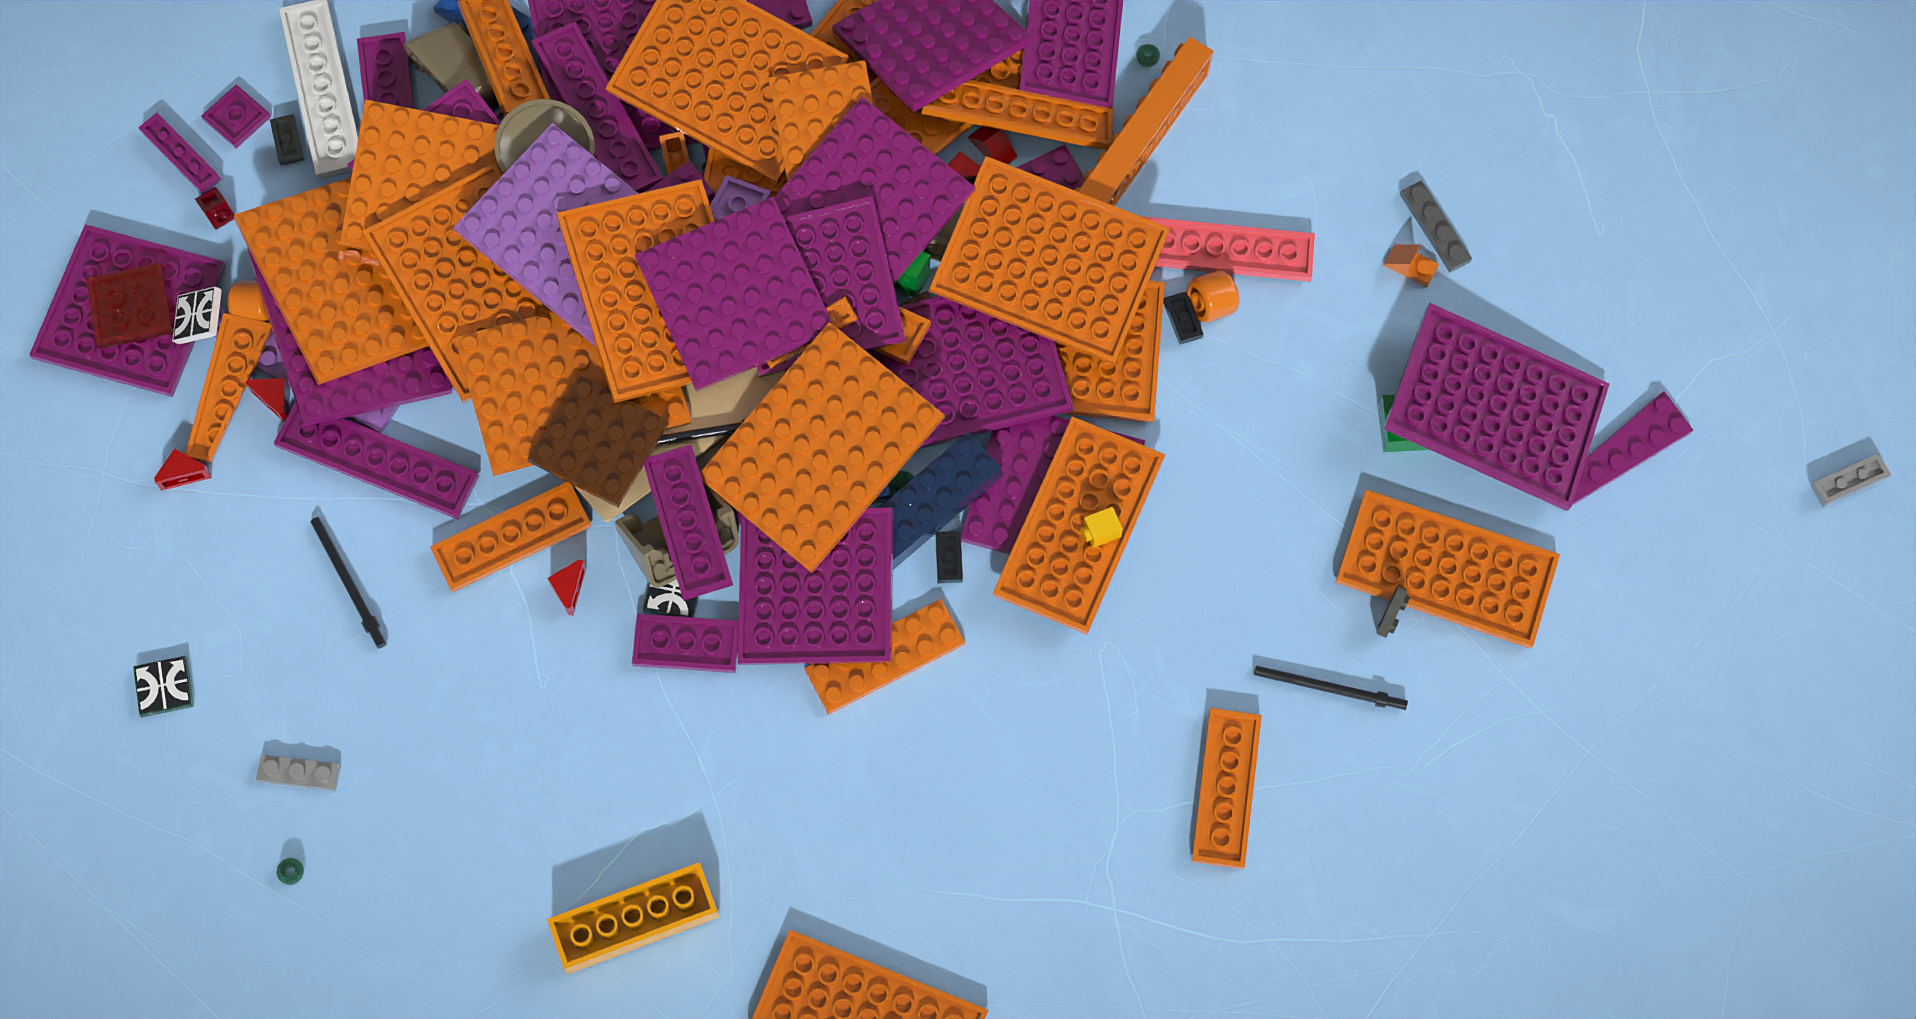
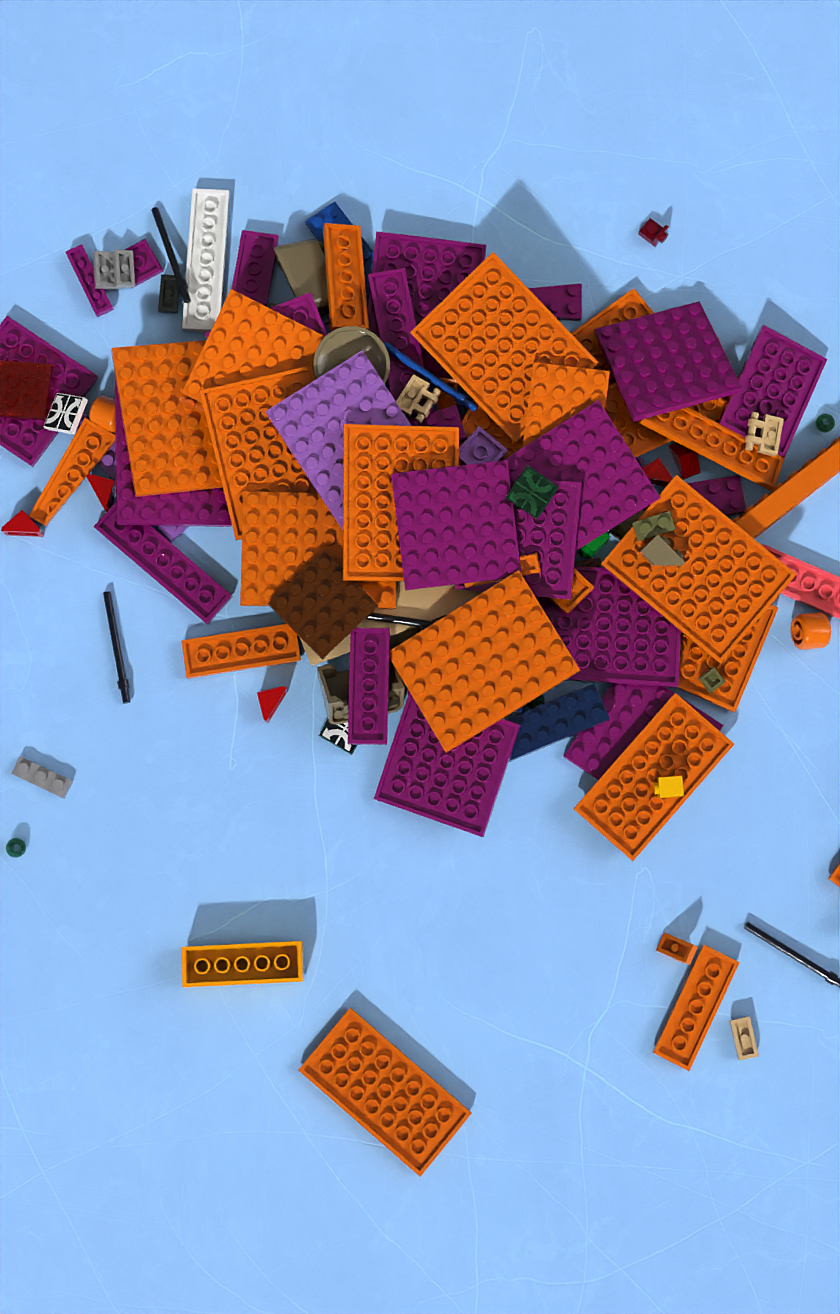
camera: 20 degrees right, 10 degrees up
dark red bracket [195,186,234,230] -> none
magenta plate [632,614,739,673] -> none
orange plate [804,599,965,715] -> none
black plate [935,531,963,584] -> none
black plate [1163,292,1204,345] -> none
none -> light grey slope [93,249,135,289]
none -> black bar [151,207,191,303]
none -> blue bar [384,342,478,412]
none -> tan plate [396,374,441,423]
none -> clear green tile [505,465,559,520]
none -> olive plate [632,511,676,542]
none -> dark tan slope [639,535,685,567]
none -> orange slope [656,932,698,965]
none -> olive tile [698,667,726,694]
none -> tan plate [729,1016,759,1060]
none -> tan plate [744,412,784,456]

